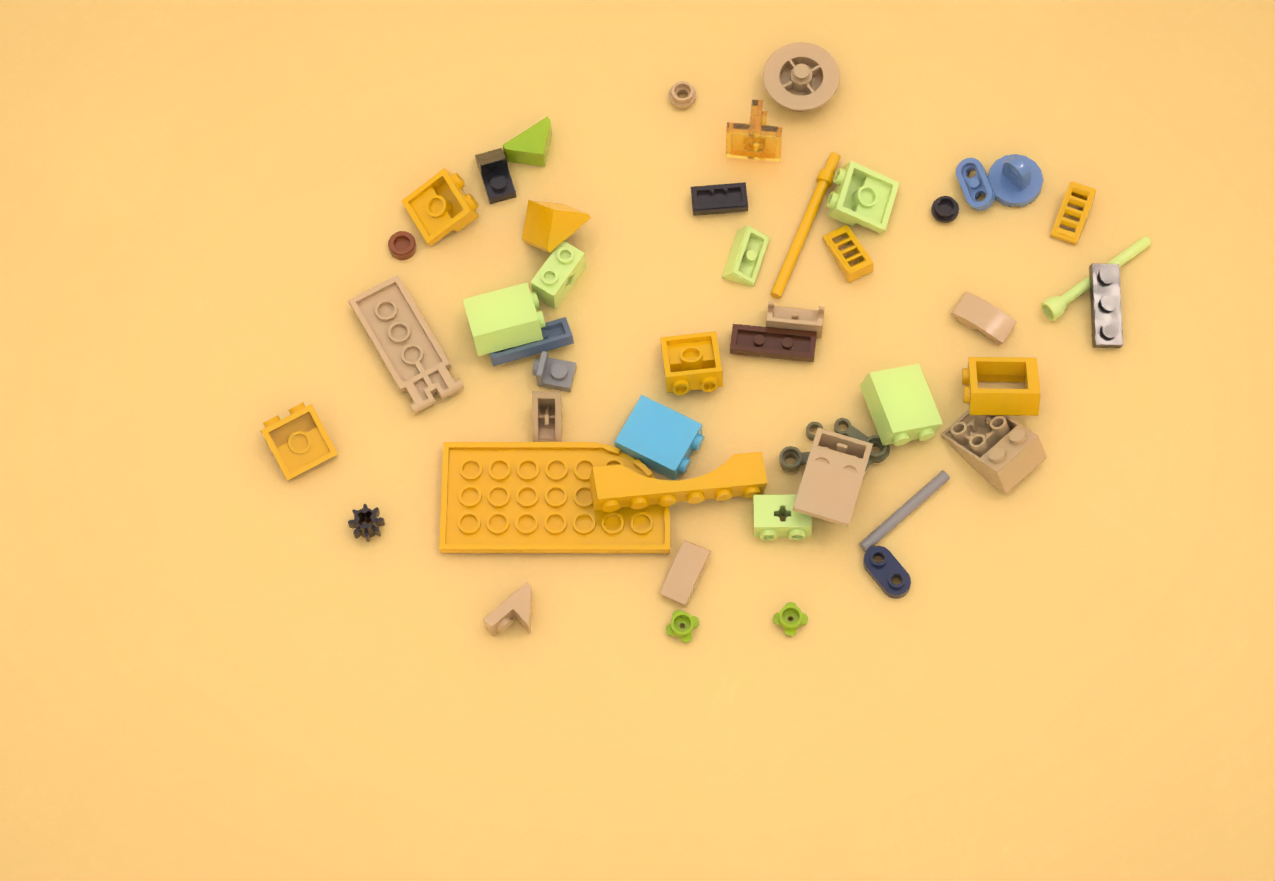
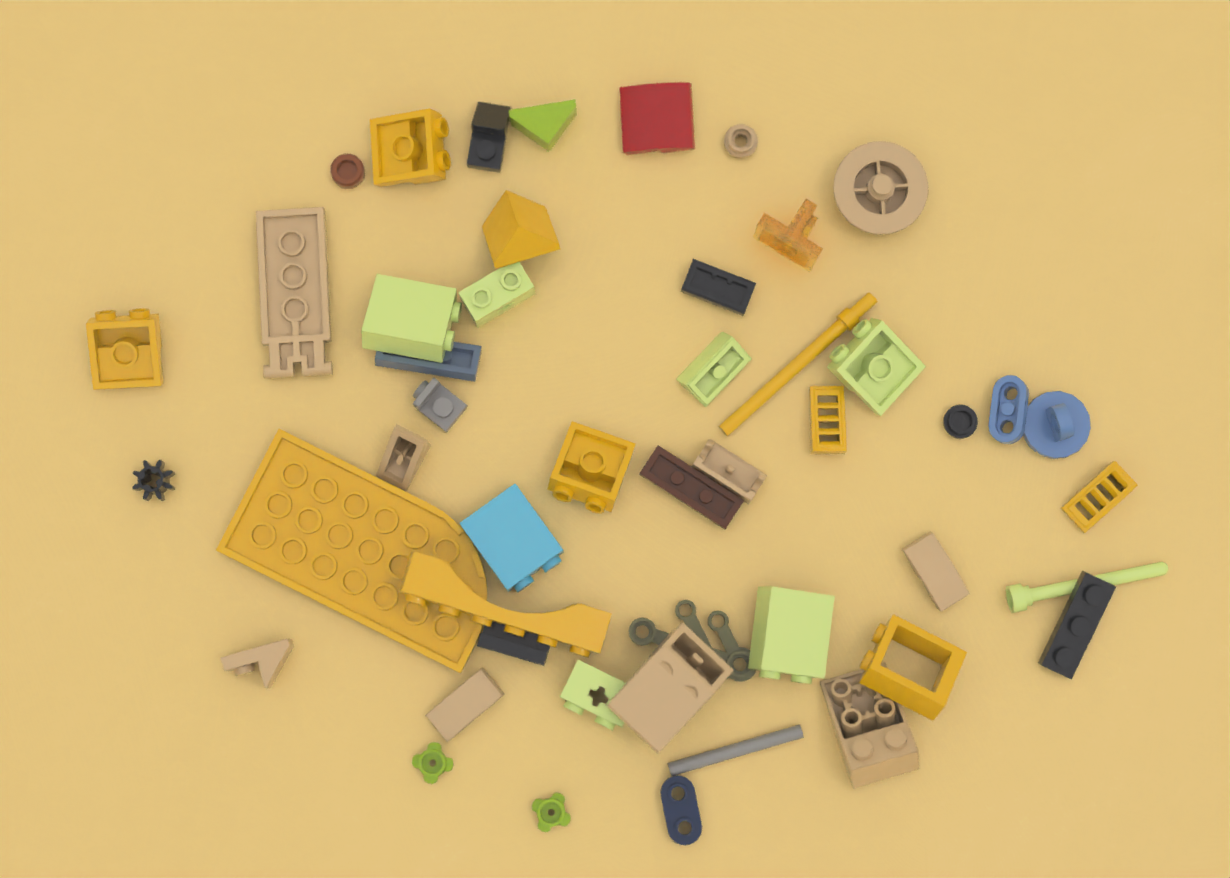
camera: 20 degrees right, 15 degrees up
none -> black panel [477,621,550,666]
none -> red slope [620,82,695,155]

